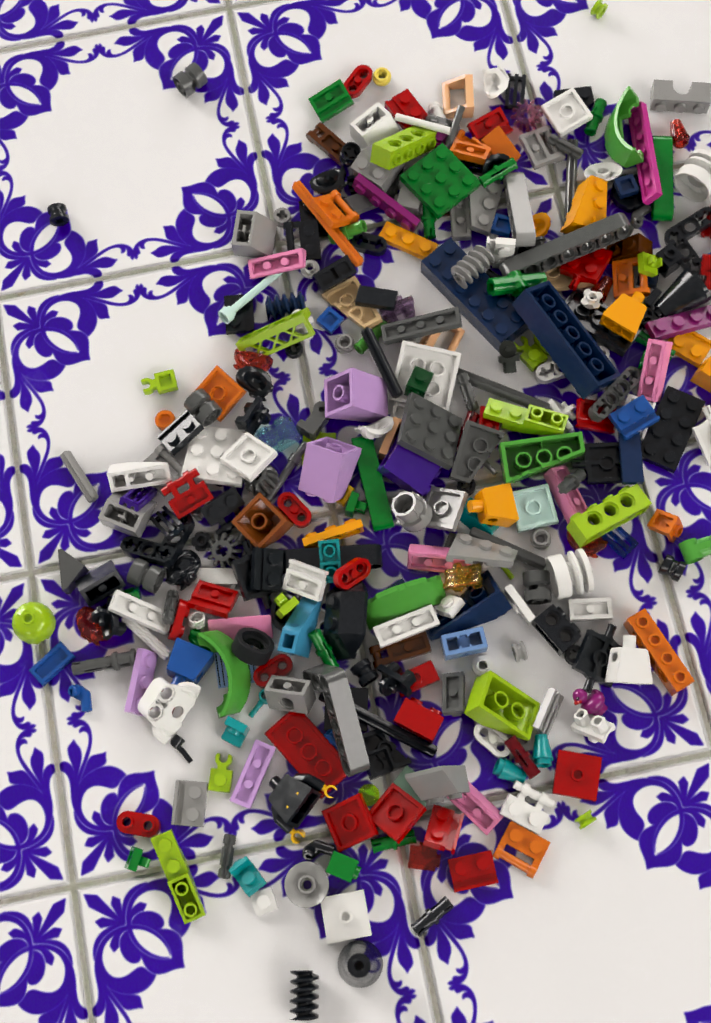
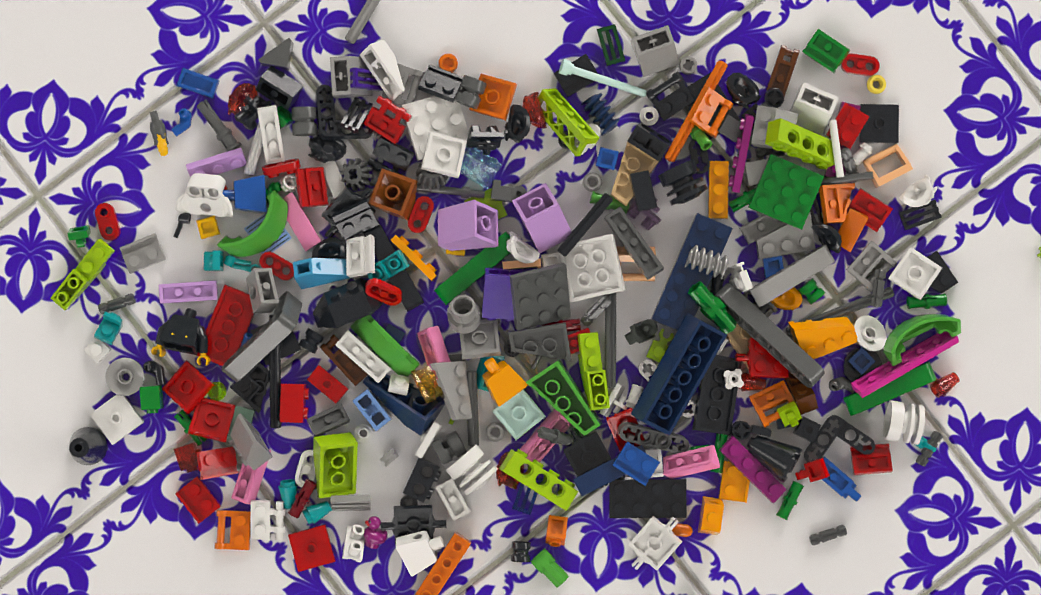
camera: 60 degrees right, 15 degrees up
lime cylinder [12,602,56,644] -> none
lime plate [141,369,178,395] -> none
dark grey axle [162,590,179,625] -> none
black plate [191,531,212,551] -> none
lime plate [208,753,234,793] -> none
black tyre [231,628,275,666] -> none
bright pink slope [248,248,306,280] -> none
lime tile [274,593,300,619] -> none
black piece [290,970,319,1021] -> none
green pin [308,628,339,667] -> none
green tile [345,491,367,518] -> none
black hips [377,661,417,697] -> none
dark green bracket [404,366,434,398] -> none
black pin [411,896,454,937] -> none
green pin [478,157,518,188] -> none
clear pink gear [511,99,543,132] -> none
lime bush [574,809,597,830] -> none
light orange torso [599,291,647,342] -> none
light grey arch [650,79,711,114] -> none
none -> dark grey piece [149,111,169,156]
none -> yellow tile [196,216,220,239]
none -> teal hand [223,255,251,267]
none -> dark green tile [597,24,625,66]
none -> white pin [625,384,644,409]
none -> black wheel [658,159,708,206]
none -> green wheel [798,278,825,305]
none -> black plate [859,104,899,143]

